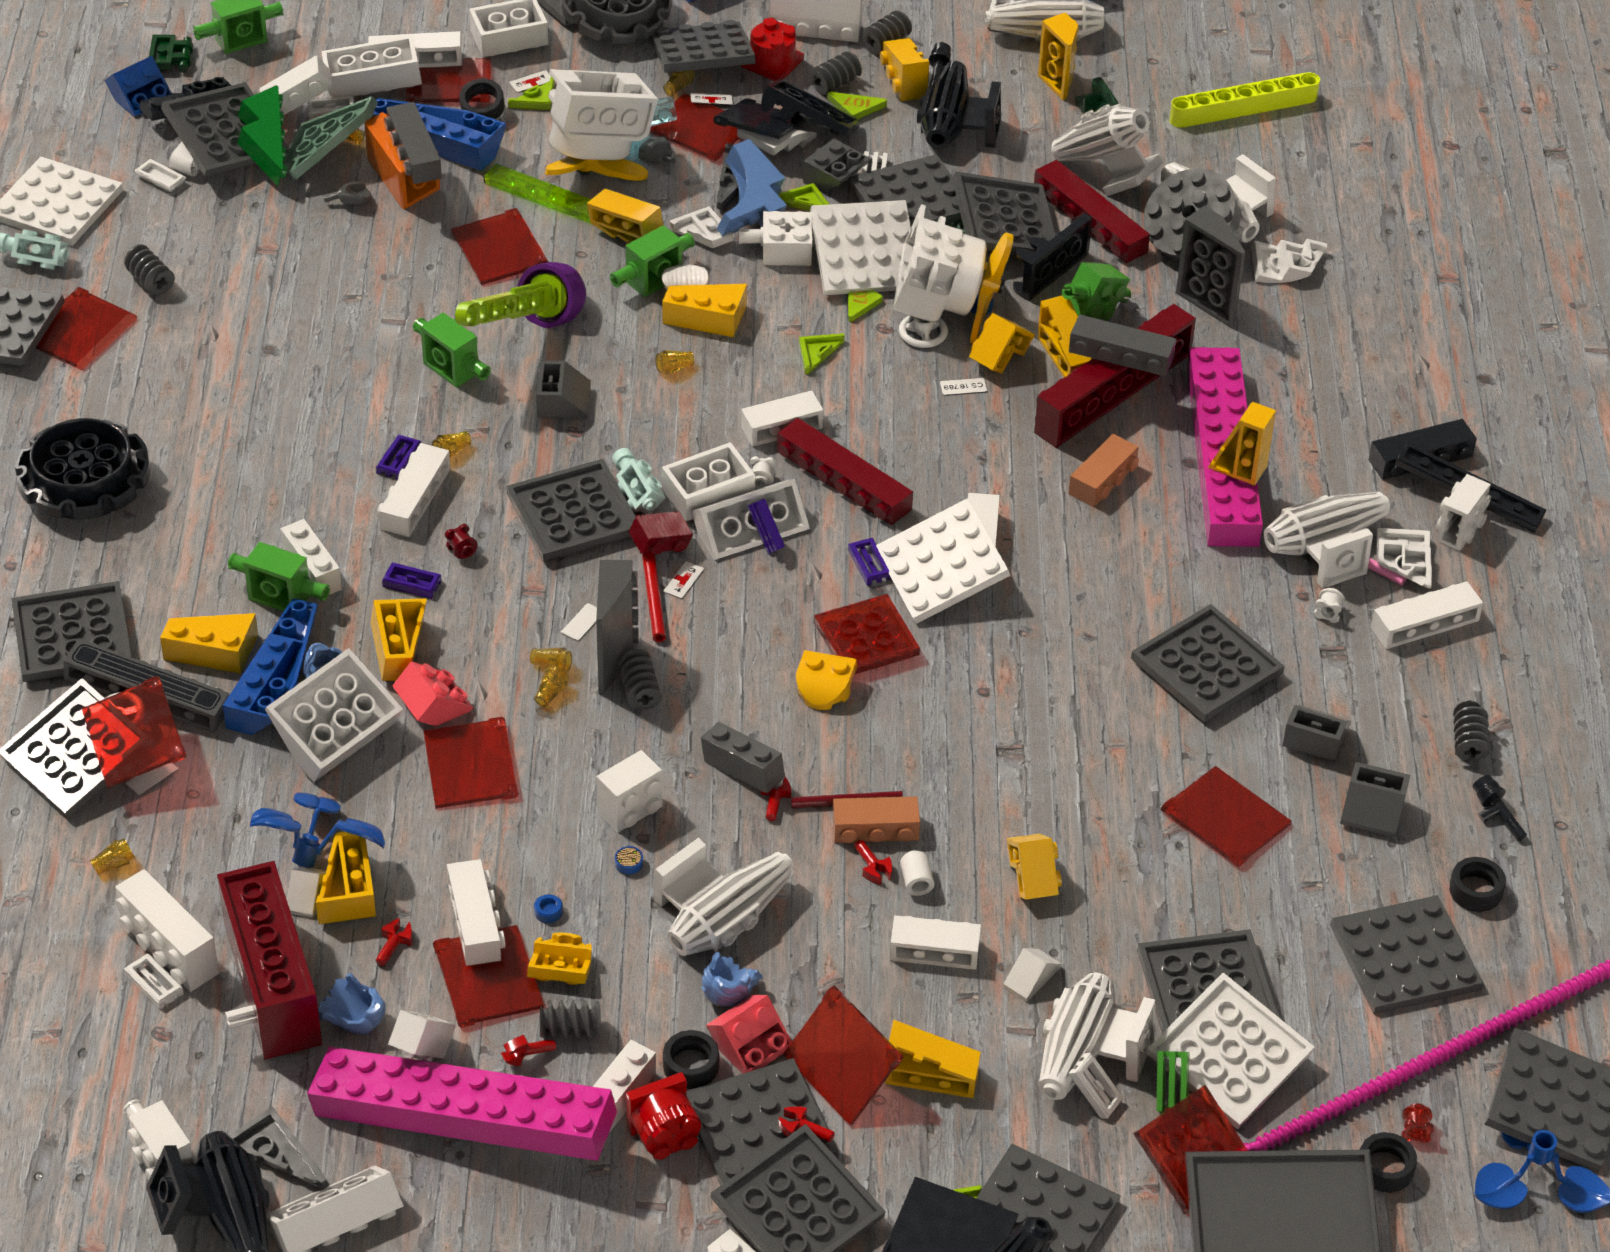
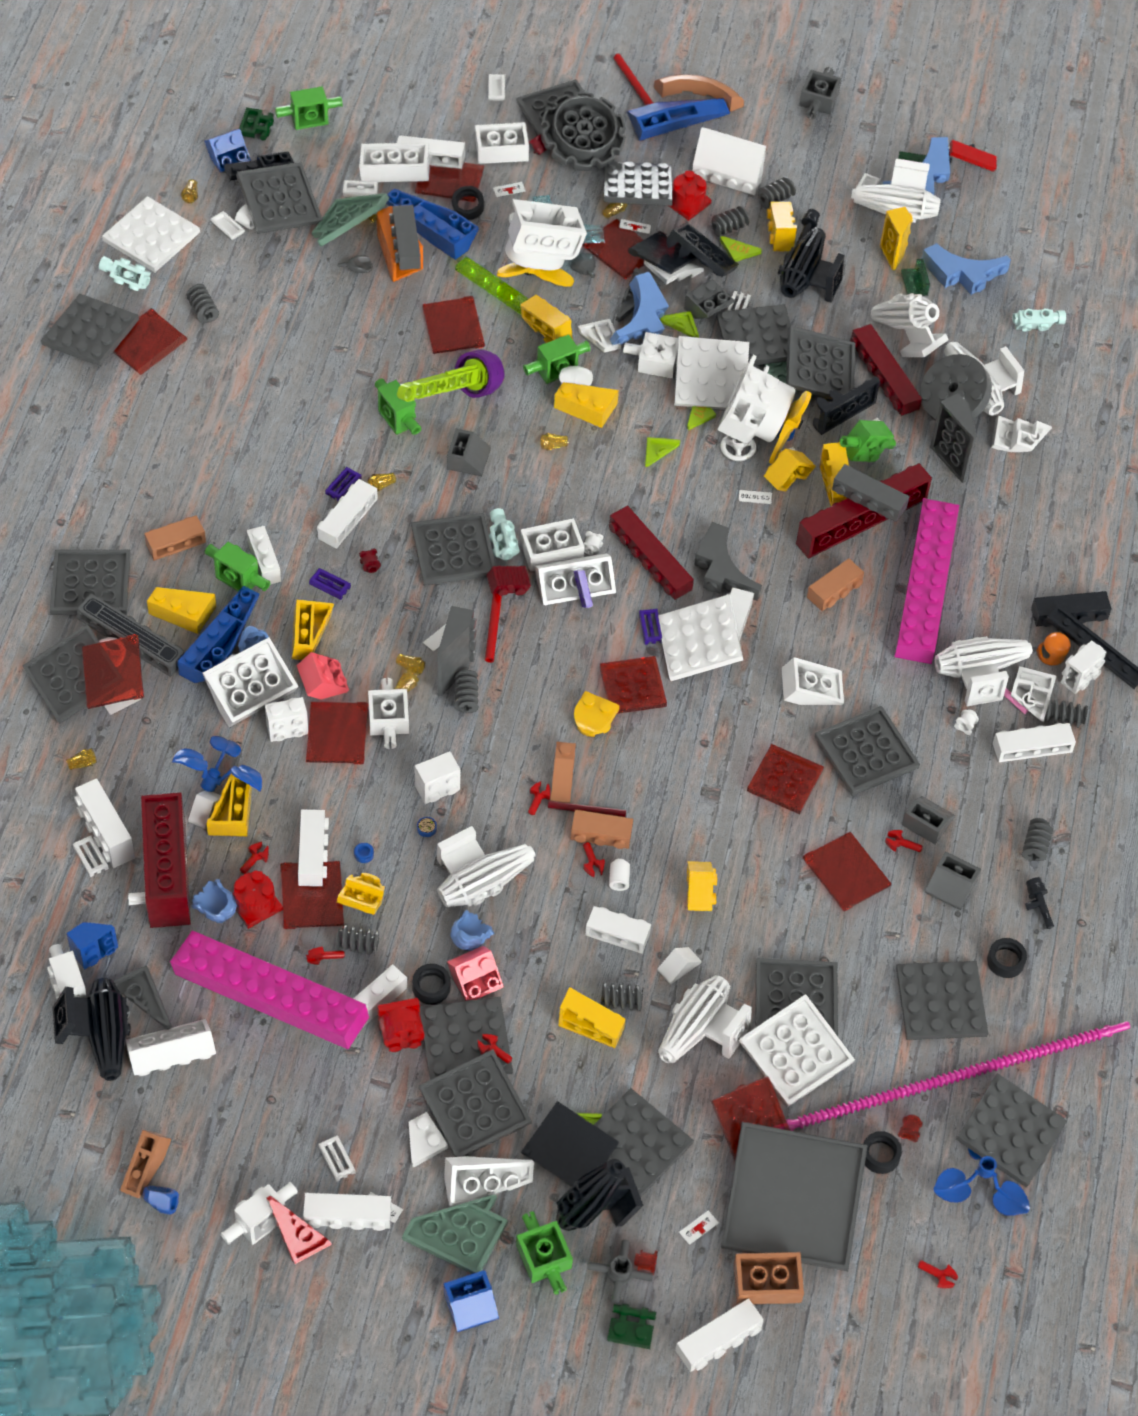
camera: 10 degrees right, 10 degrees up
black piece [15,418,150,520] -> none
green slope [237,85,287,185] -> none
white brick [260,55,332,115] -> none
white brick [388,1010,456,1062] -> none
lime tile [508,77,555,110] -> none
white sticker [663,561,704,598] -> none
dark grey brick [700,722,785,793] -> none
white brick [741,391,823,447] -> none
clear red piece [783,986,904,1125] -> none
white tile [1068,1053,1123,1119] -> none
bright green tile [1156,1051,1190,1113] -> none
neon yellow beam [1169,72,1320,128] -> none
yellow wedge [1207,402,1276,486] -> none
none -> blue slope [66,922,118,970]
none -> nougat brick [144,515,206,561]
none -> clear yellow cone [181,179,198,203]
none -> red piece [233,870,283,929]
none -> white brick [265,697,308,742]
none -> white brick [368,678,409,749]
none -> dark red brick [528,134,547,155]
none -> nougat slope [551,742,576,803]
none -> dark grey piece [601,982,643,1011]
none -> dark grey arch [694,522,762,601]
none -> clear red plate [747,744,824,814]
none -> white slope [782,657,844,705]
none -> red bar [885,830,923,852]
none -> medium blue arch [921,243,1011,295]
none -> light aqua brick [1012,308,1066,331]
none -> orange helmet [1036,632,1071,666]
none -> dark grey piece [1046,699,1088,728]

